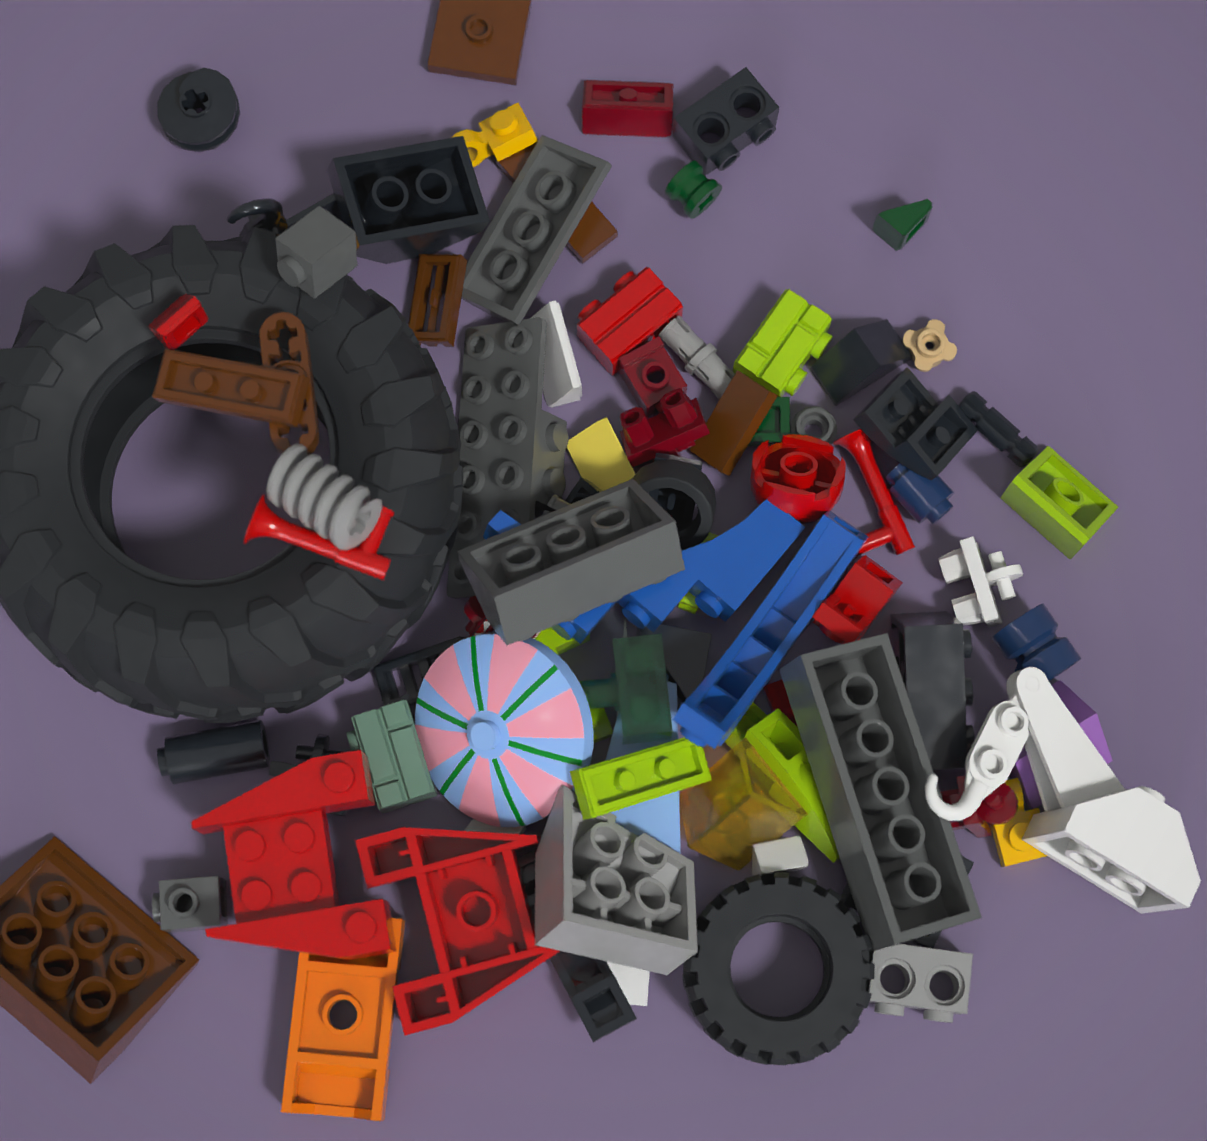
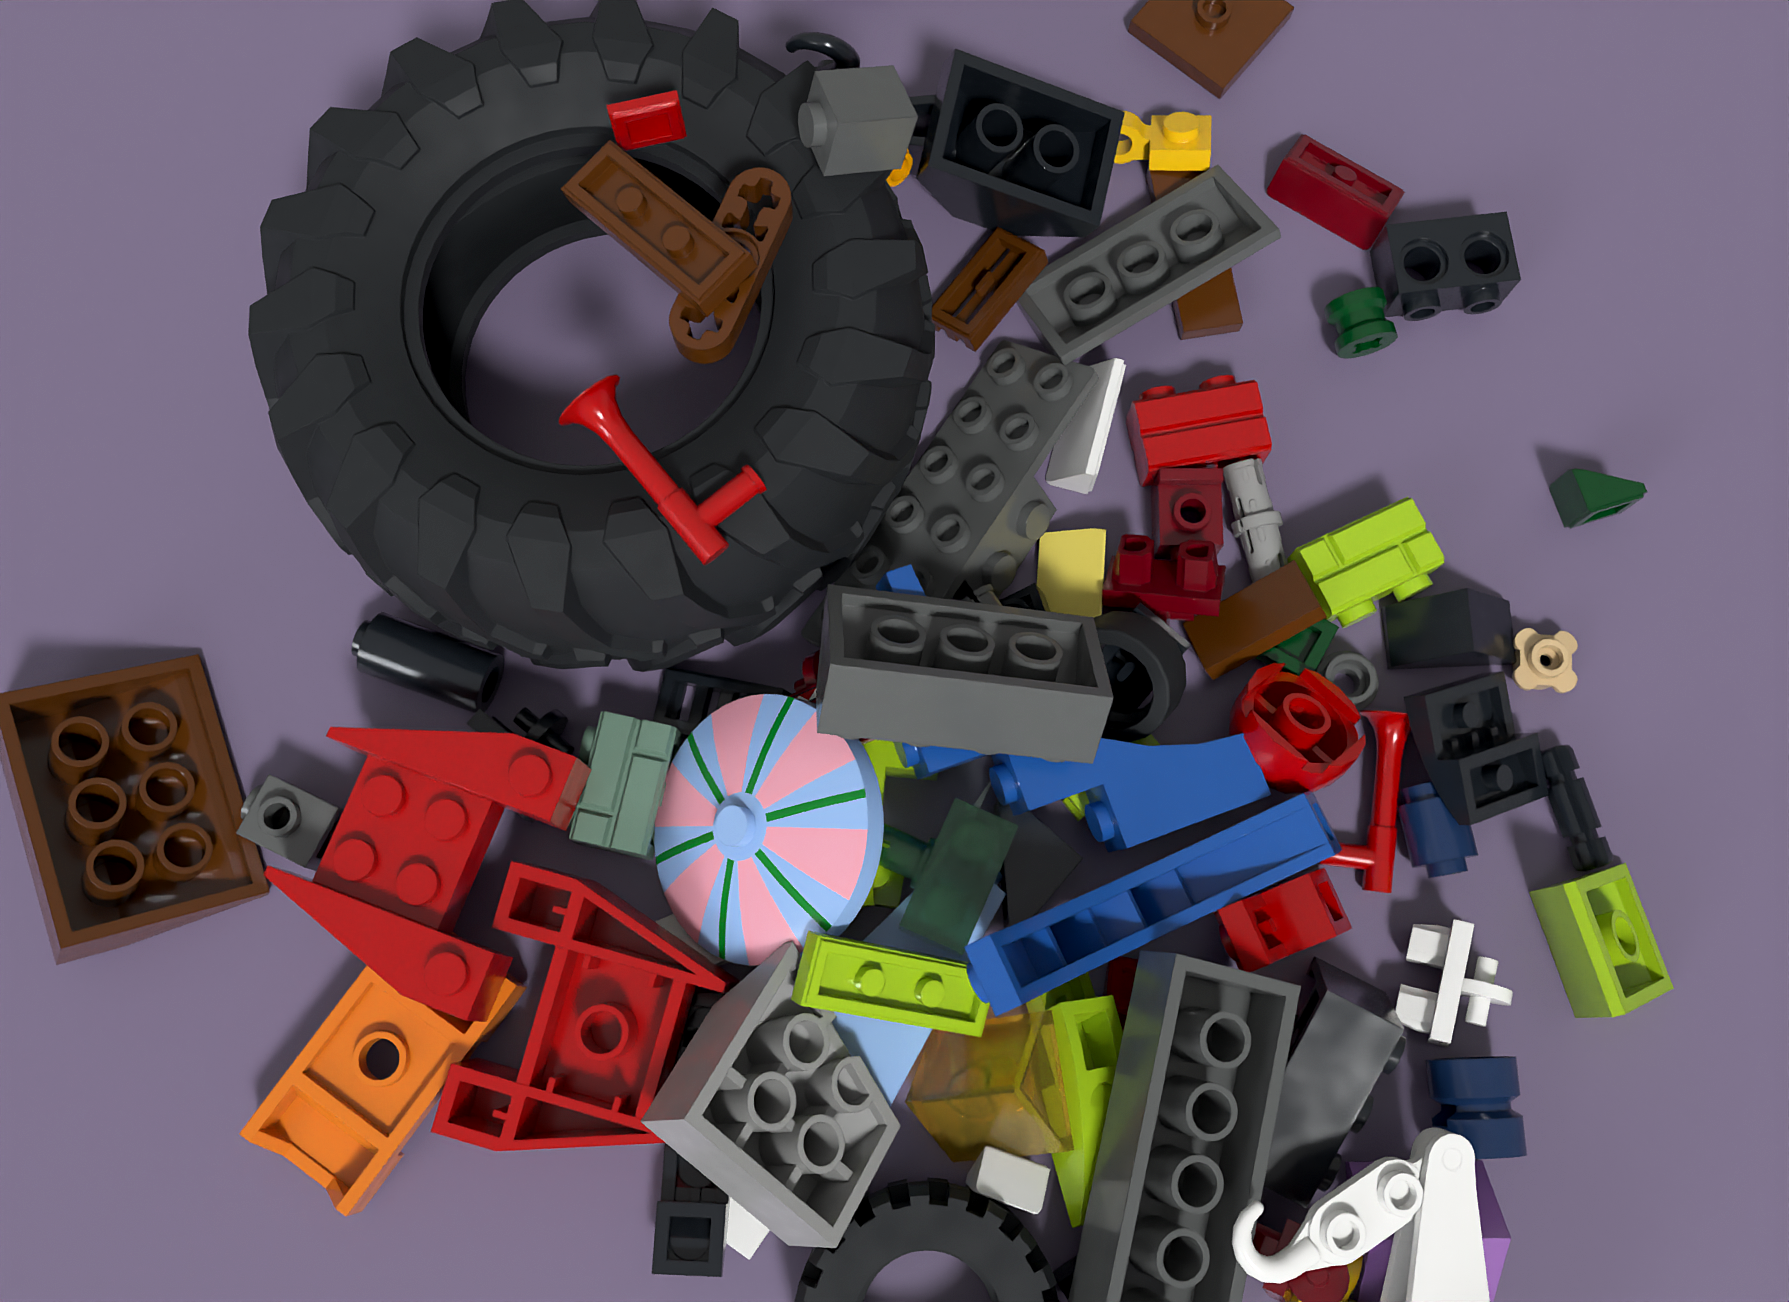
camera: 30 degrees right, 0 degrees up
light grey piece [267,444,382,550] -> none

